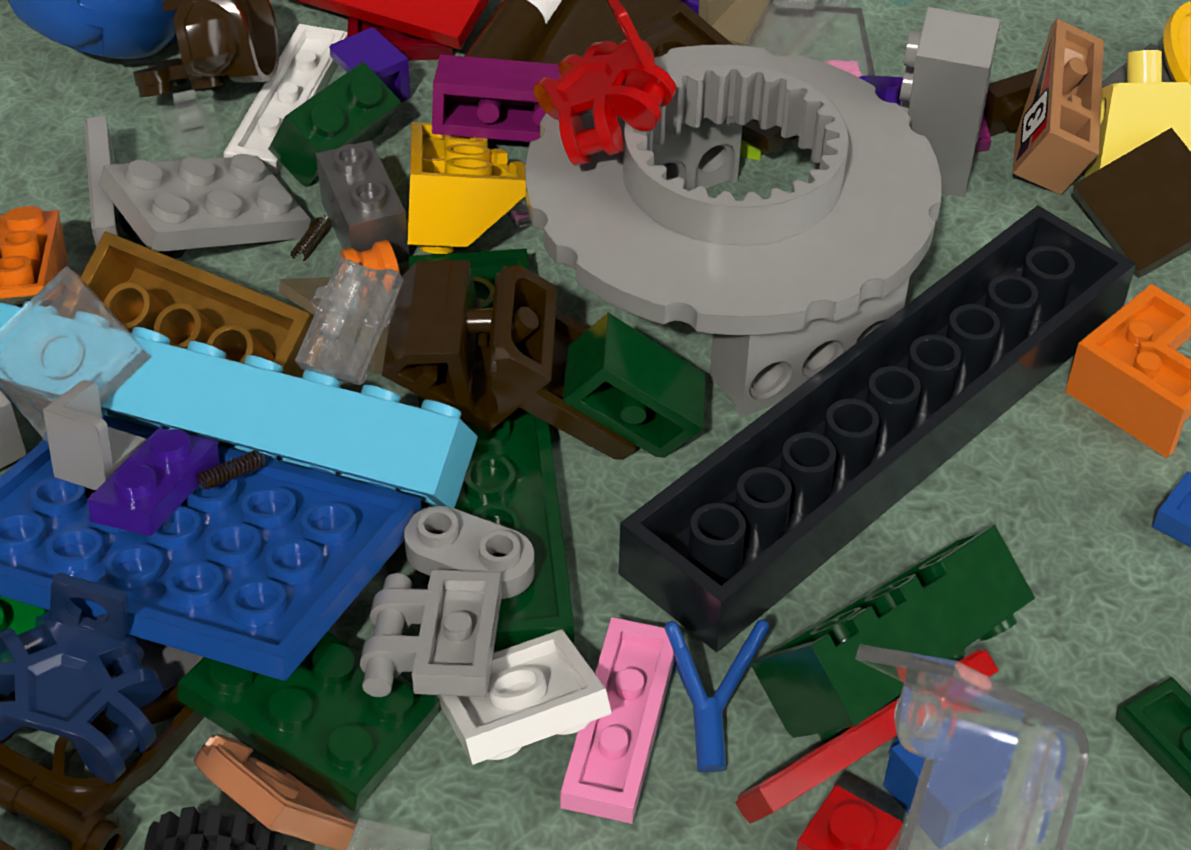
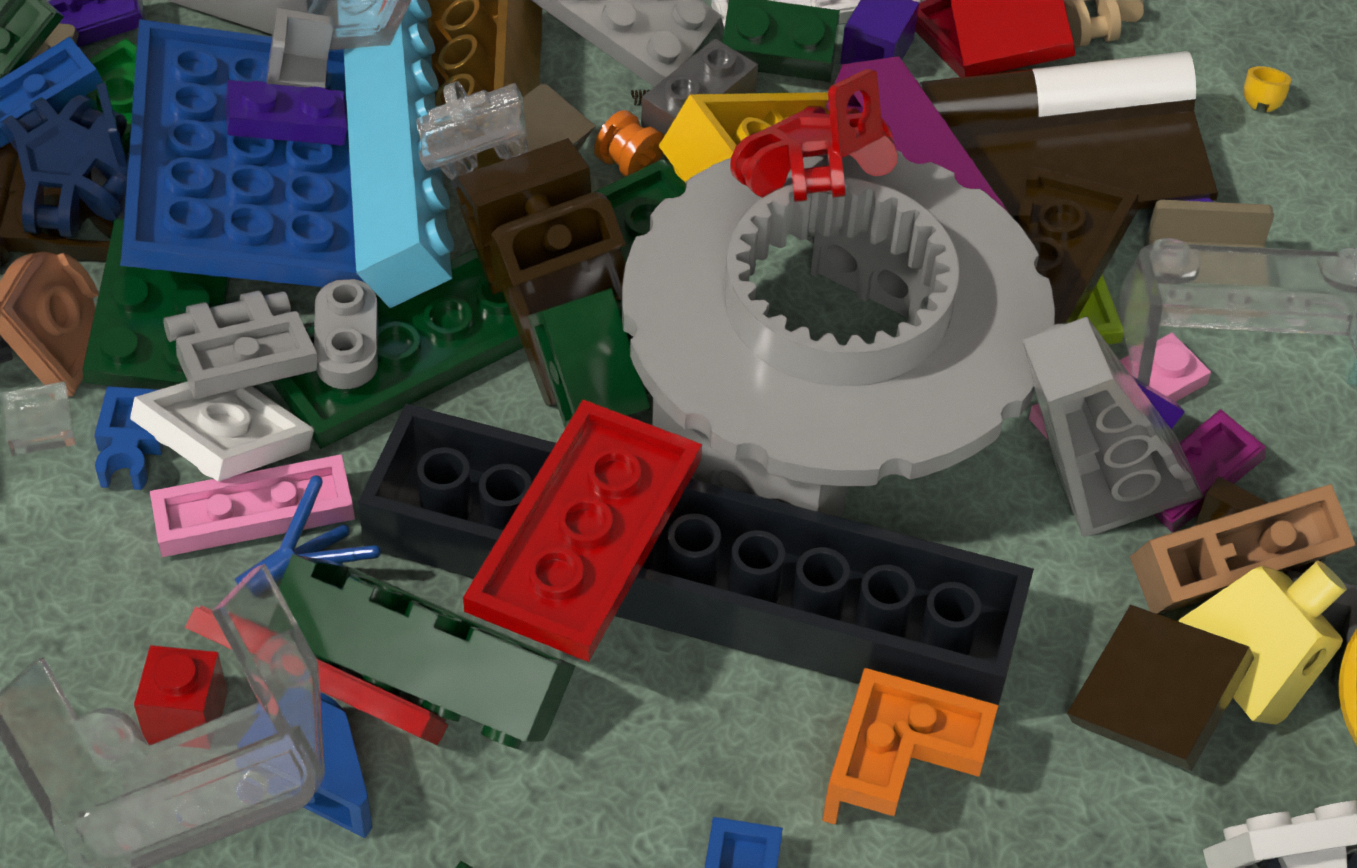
camera: 60 degrees right, 5 degrees up
dark brown leg [198,450,266,490] -> none
none -> blue plate [94,386,163,490]
none -> red plate [463,400,702,662]

